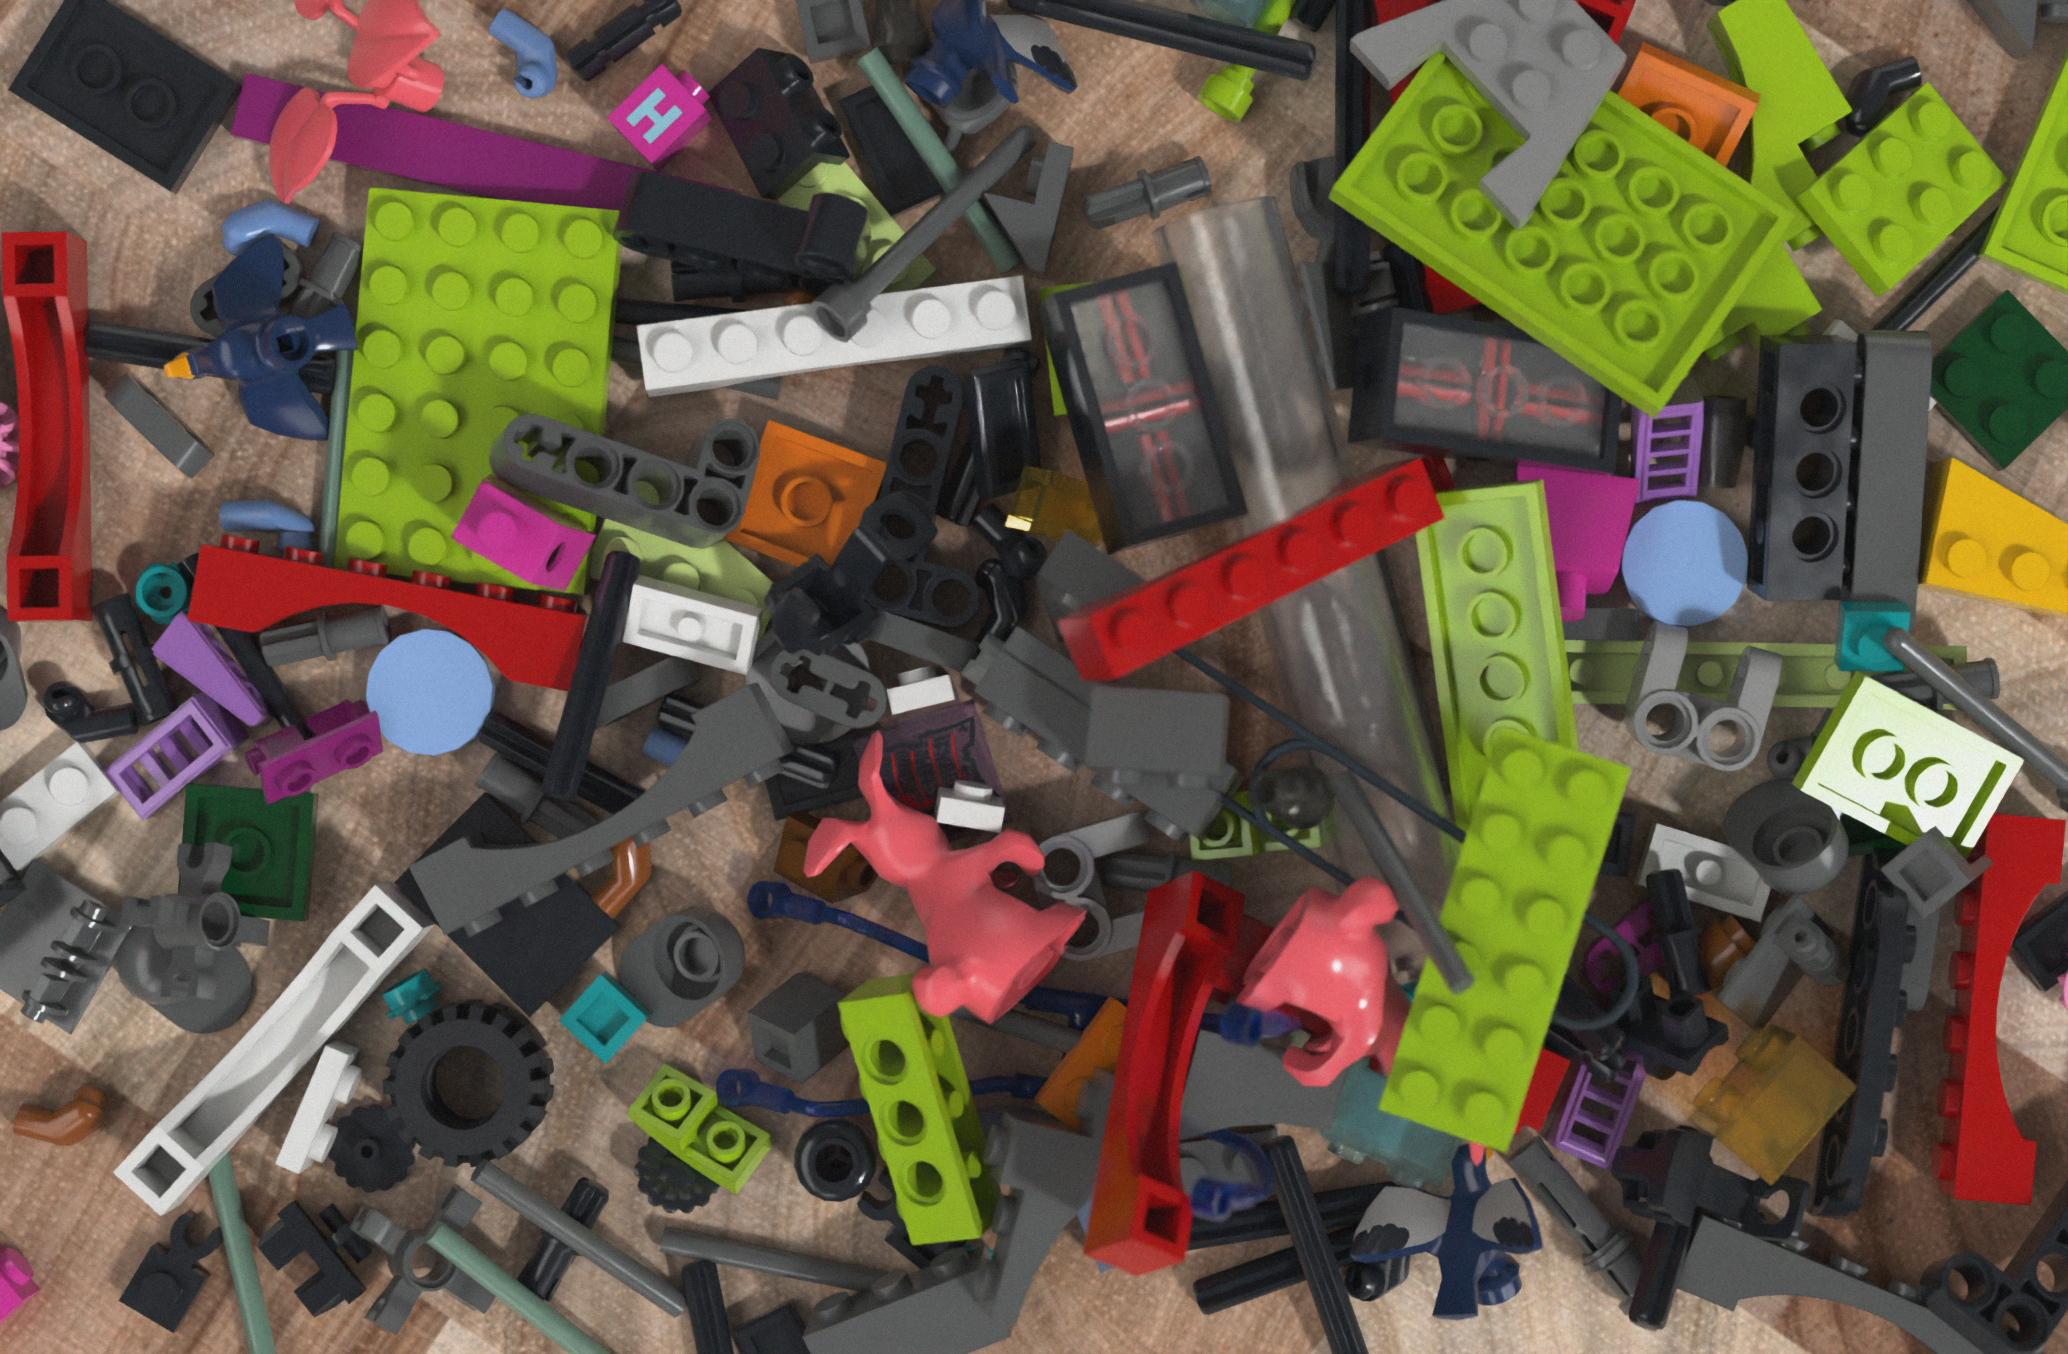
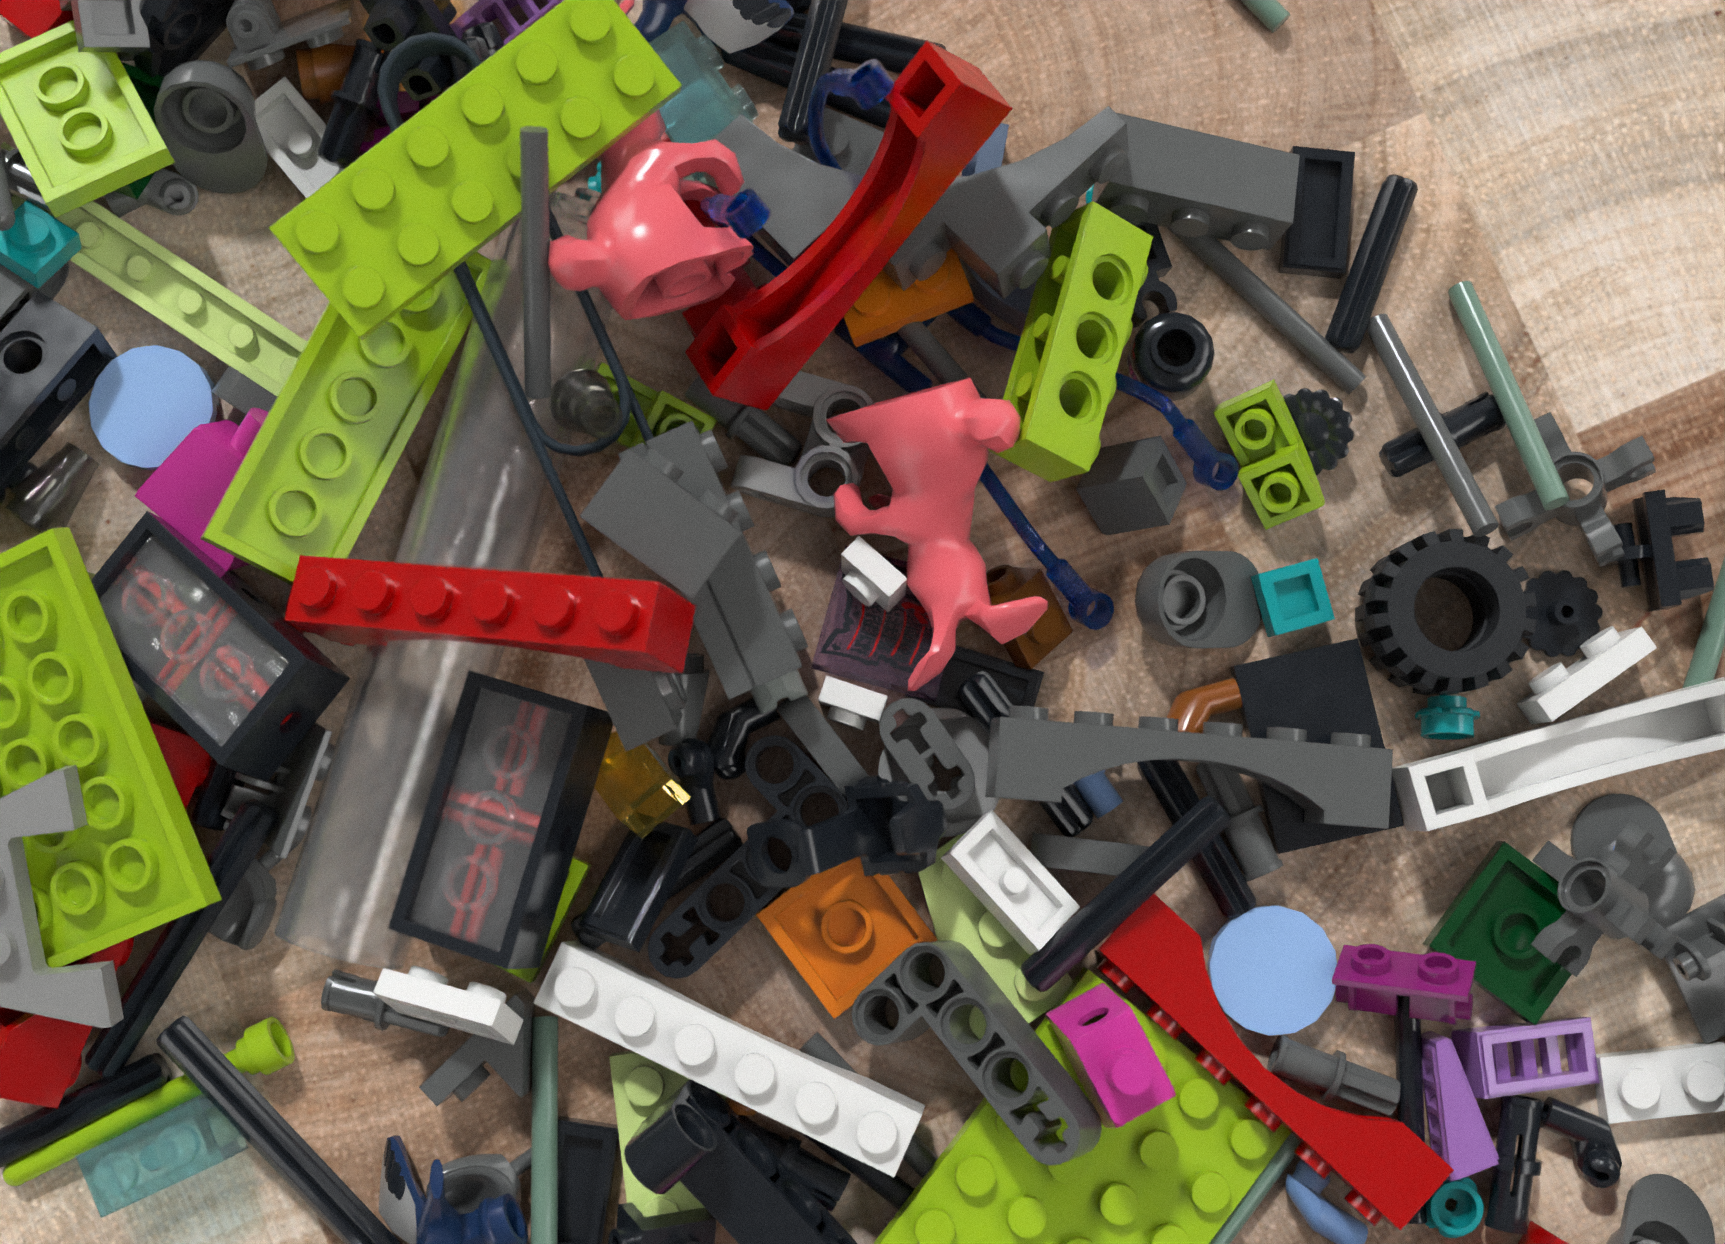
camera: 140 degrees left, 5 degrees down
dark grey piece [811,125,1038,342] -> none
light grey piece [1624,621,1782,771] -> none
medium lavender slope [1631,379,1704,504] -> none
none -> white plate [373,966,523,1045]

